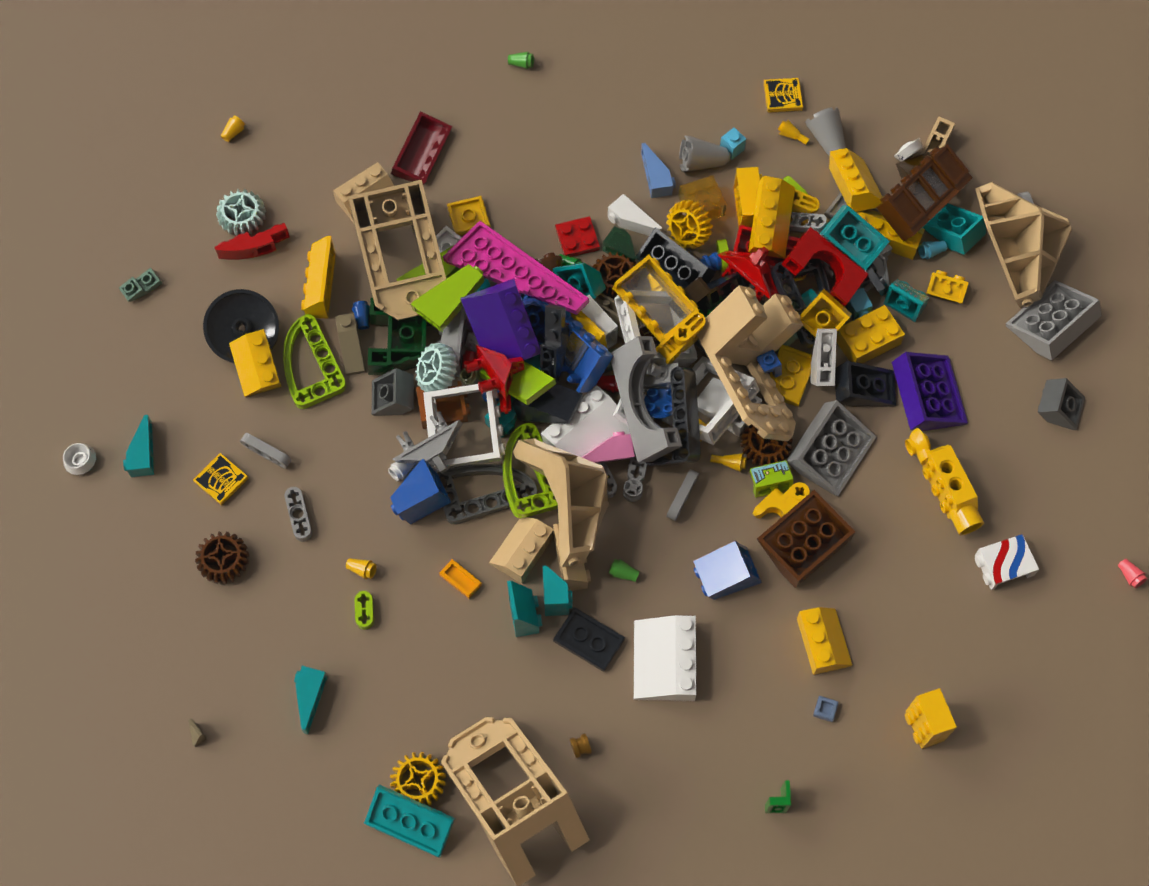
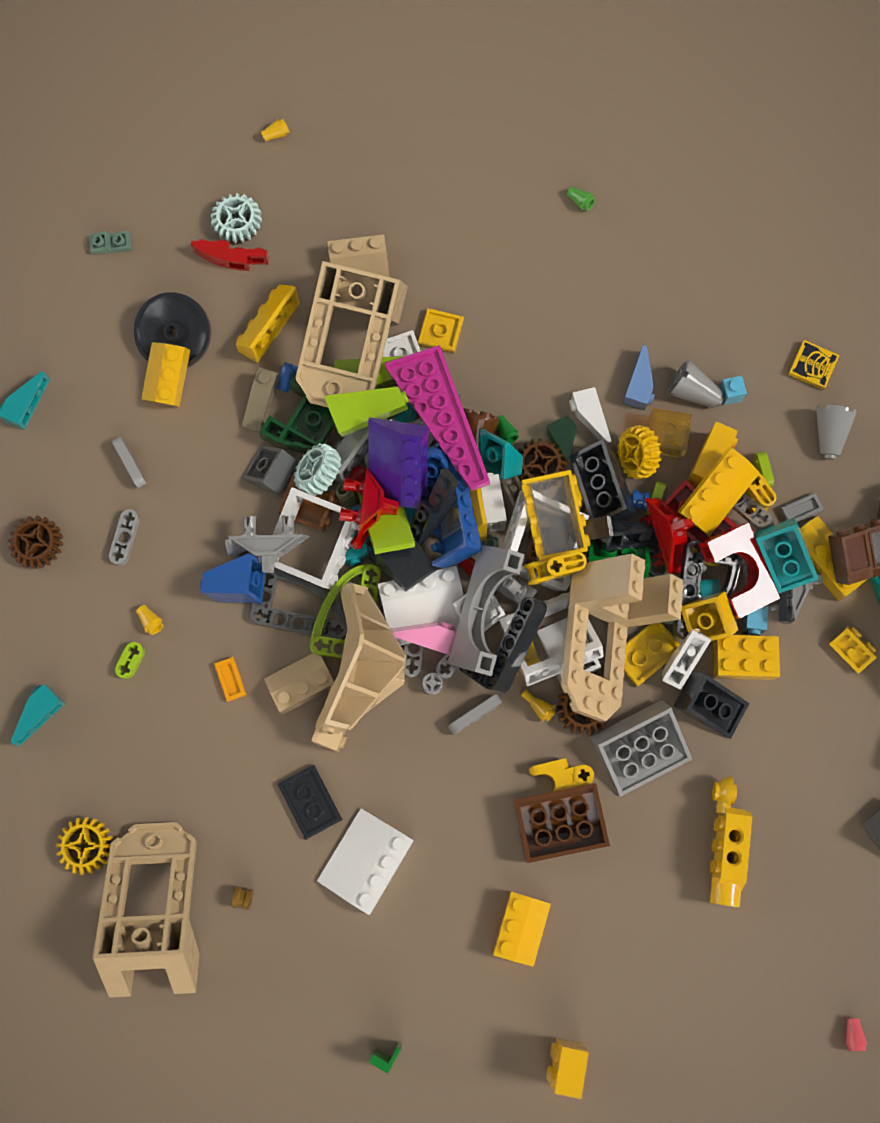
camera: 30 degrees right, 10 degrees up
tile [193,453,249,506] -> none
lime beam [283,314,346,409] -> none
teal tile [364,784,455,858] -> none
dark red slope [391,111,452,185] -> none
teal slope [507,581,542,637] -> none
teal slope [543,566,573,616] -> none
red plate [555,216,600,257] -> none
bright green cone [609,559,639,582] -> none
blue dish [644,388,673,419] -> none
slope [693,541,762,600] -> none
lime panel [750,460,793,498] -> none
blue bracket [757,350,782,378] -> none
yellow cone [777,120,809,145] -> none
sand blue tile [813,696,839,722] -> none
yellow slope [829,148,883,212] -> none
teal slope [883,279,930,322] -> none
dark purple slope [892,352,968,431] -> none
medium azure cone [918,241,947,259] -> none
panel [975,534,1039,590] -> none

